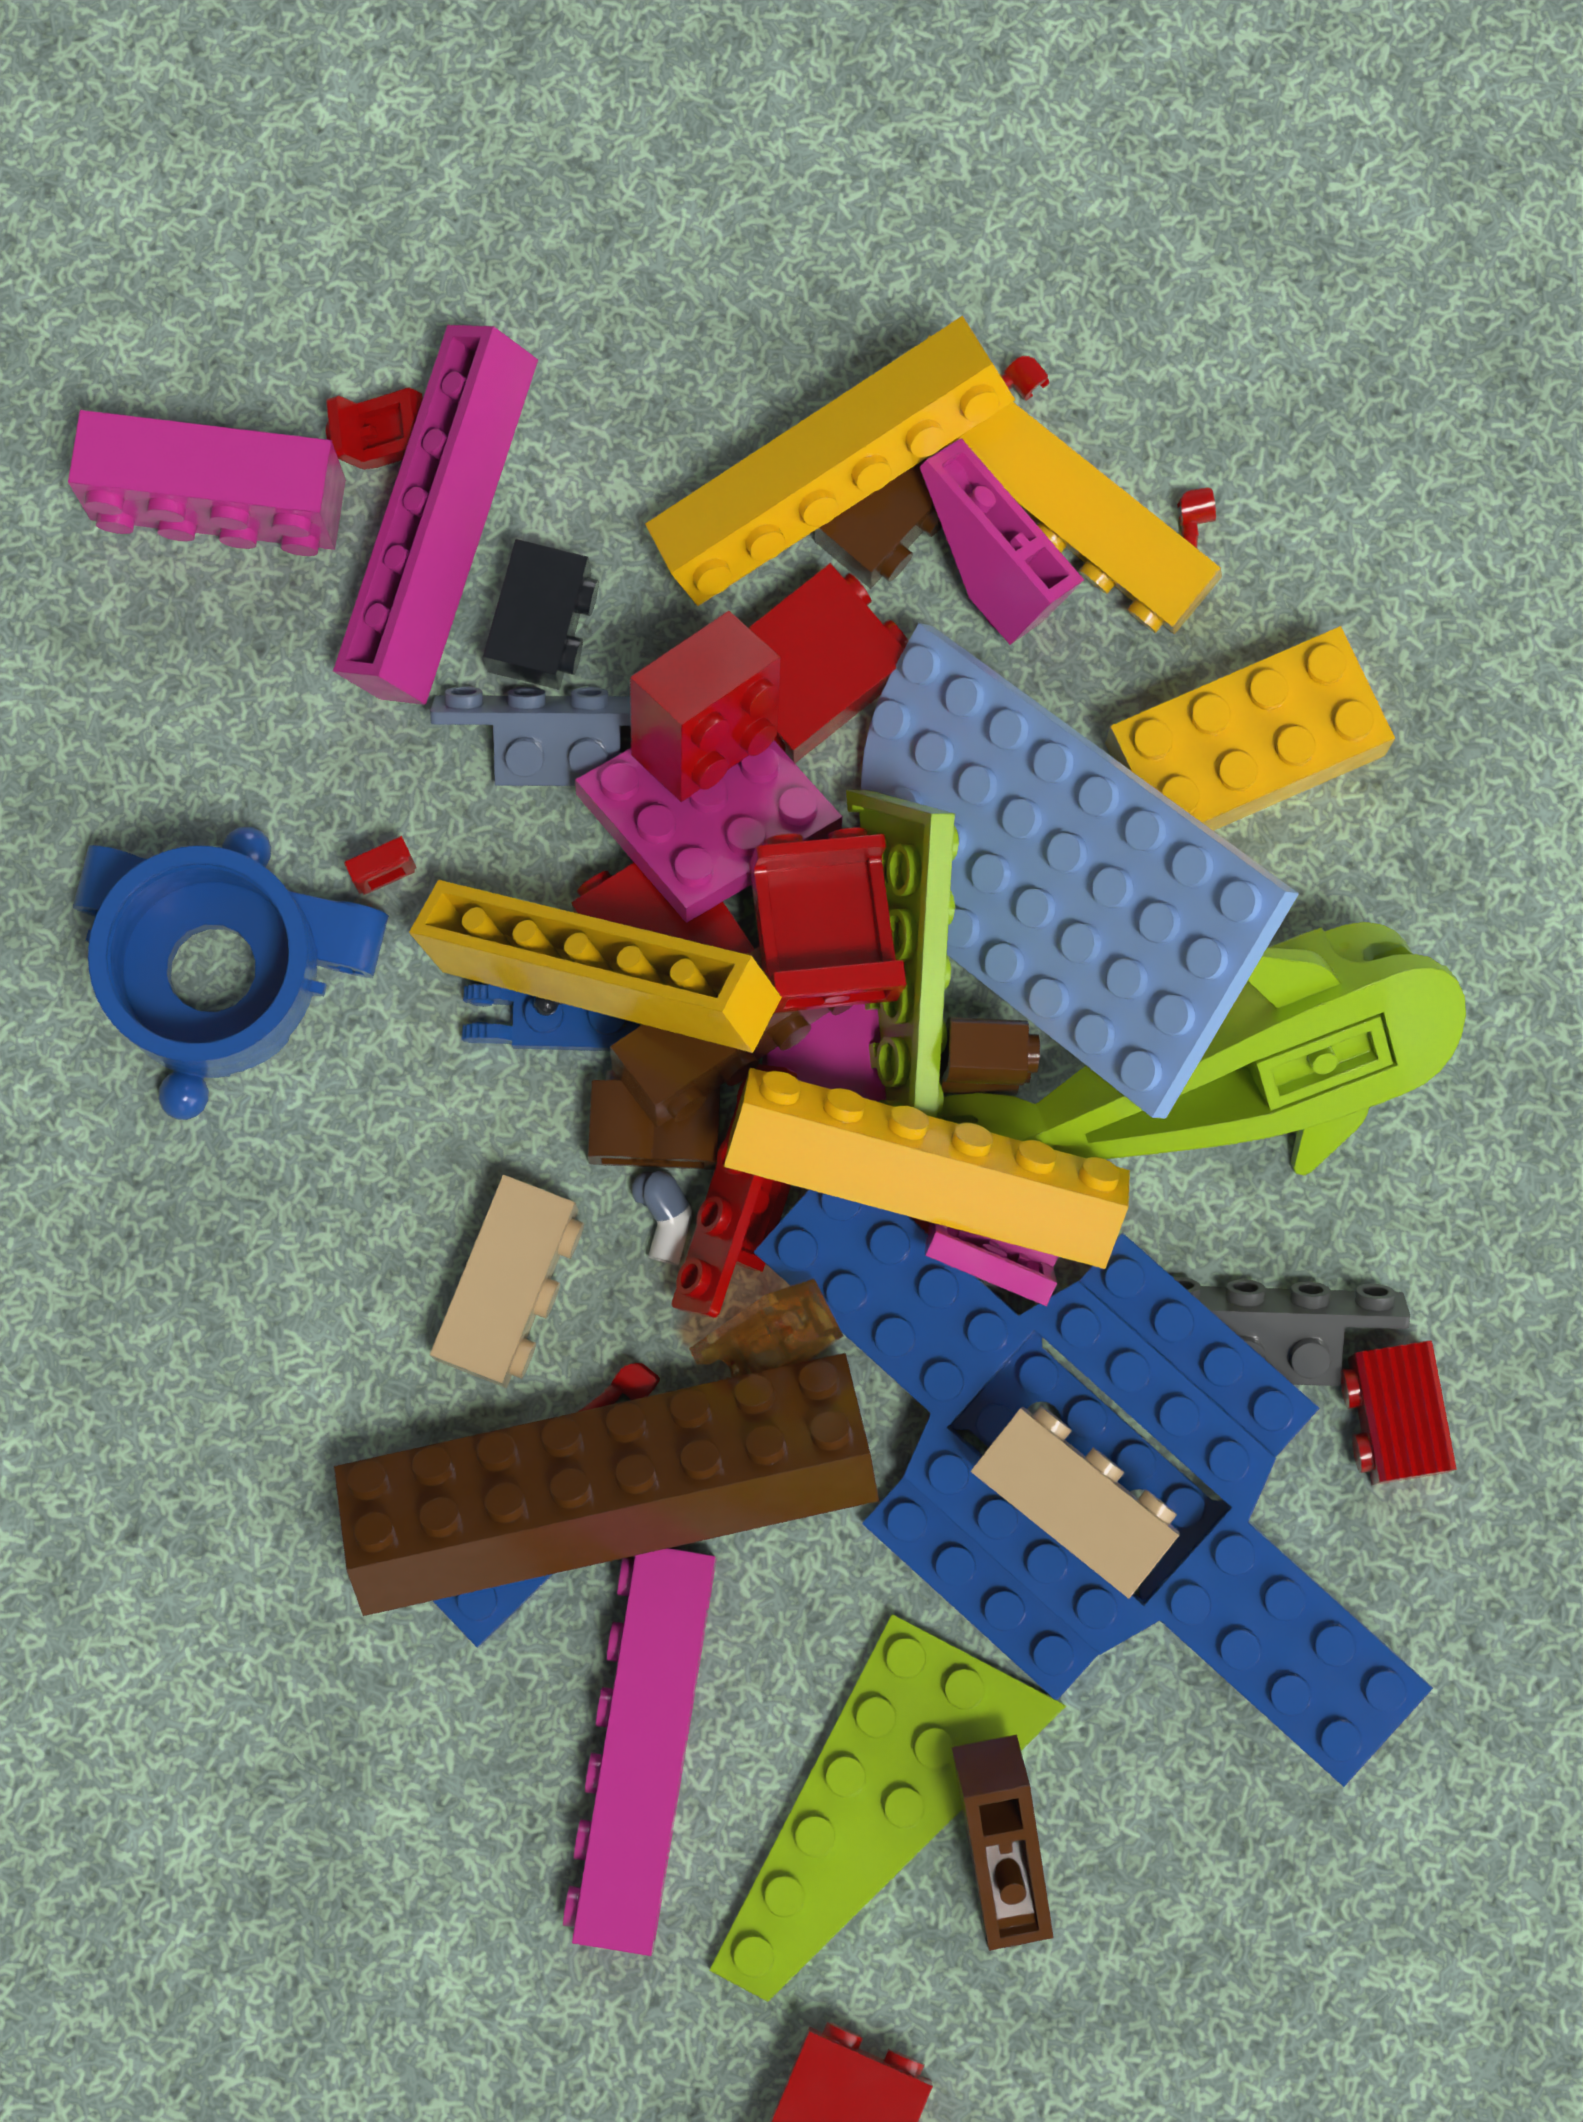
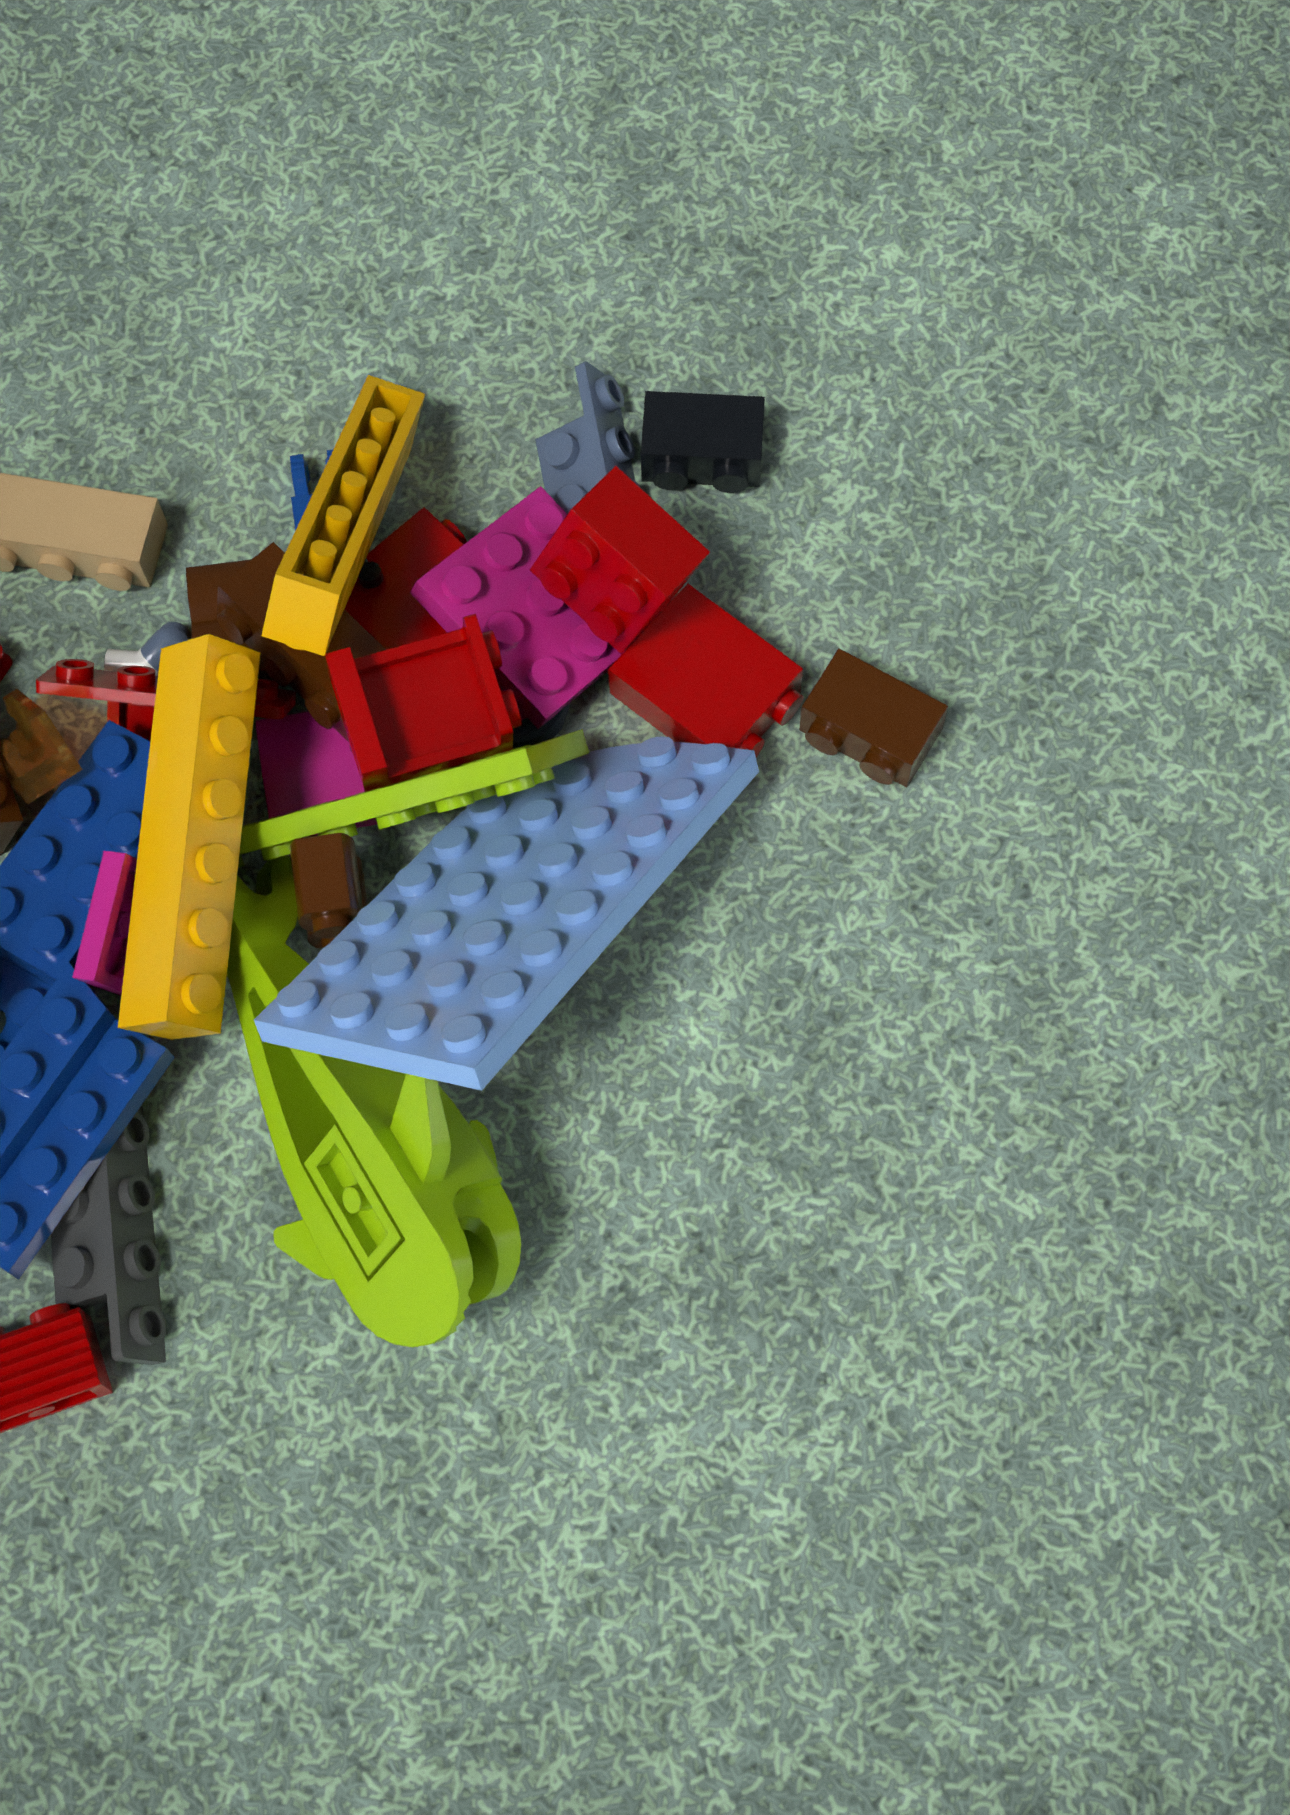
camera: 80 degrees right, 10 degrees down
dark pink brick [68,410,346,556] -> none
blue piece [73,827,389,1120] -> none
red bracket [325,387,423,470] -> none
dark pink brick [333,325,538,705] -> none
red tile [344,836,417,895] -> none
yellow brick [645,315,1015,606] -> none
dark pink slope [920,438,1084,645] -> none
yellow brick [928,335,1222,634] -> none
red hand [1001,356,1049,401] -> none
yellow brick [1105,626,1395,831] -> none
red hand [1177,487,1216,548] -> none

